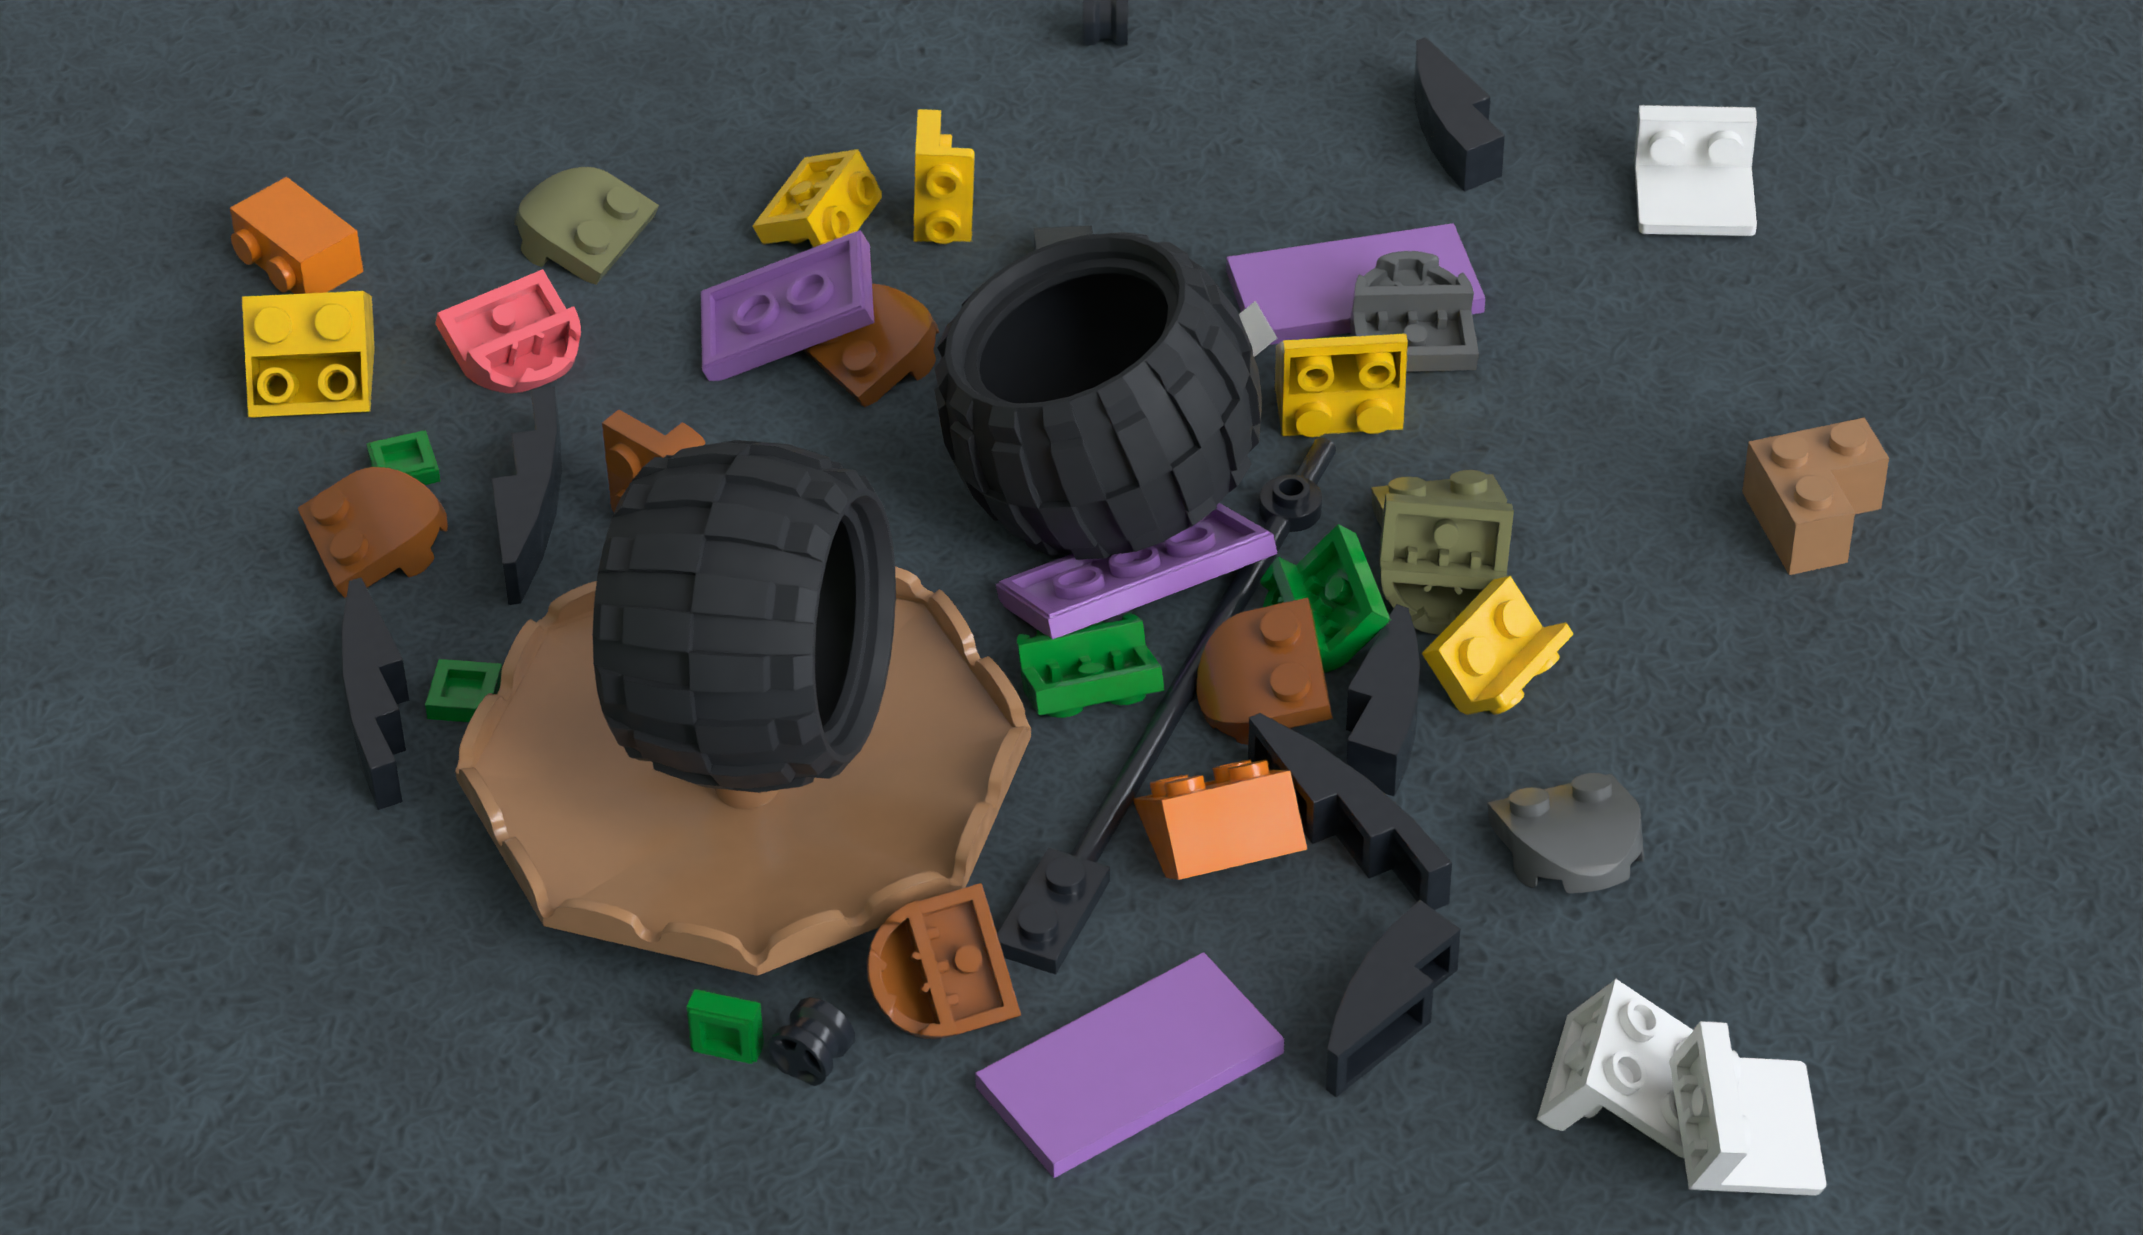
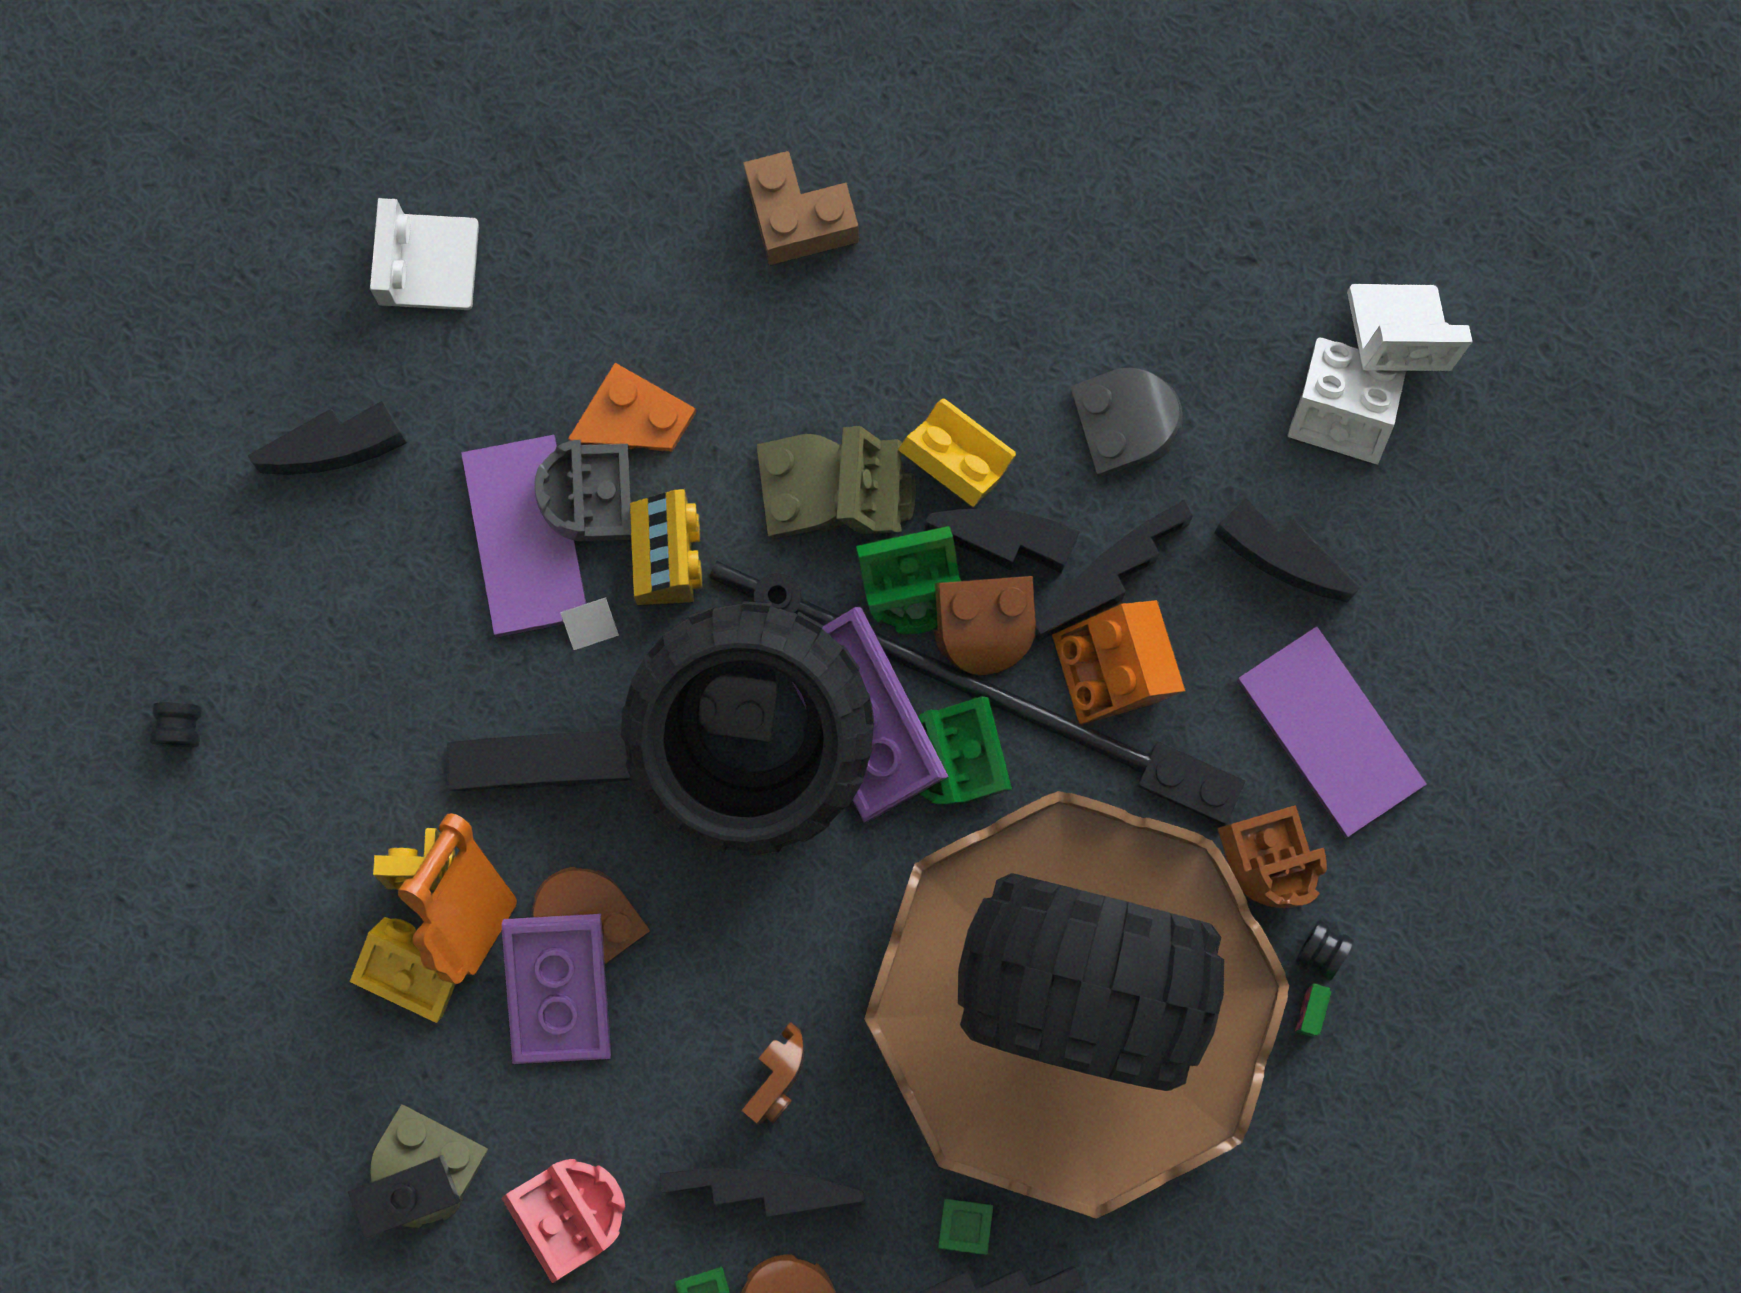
camera: 90 degrees left, 35 degrees up
none -> black plate [348,1155,460,1239]
none -> orange piece [398,813,517,984]
none -> orange wing [568,363,696,452]

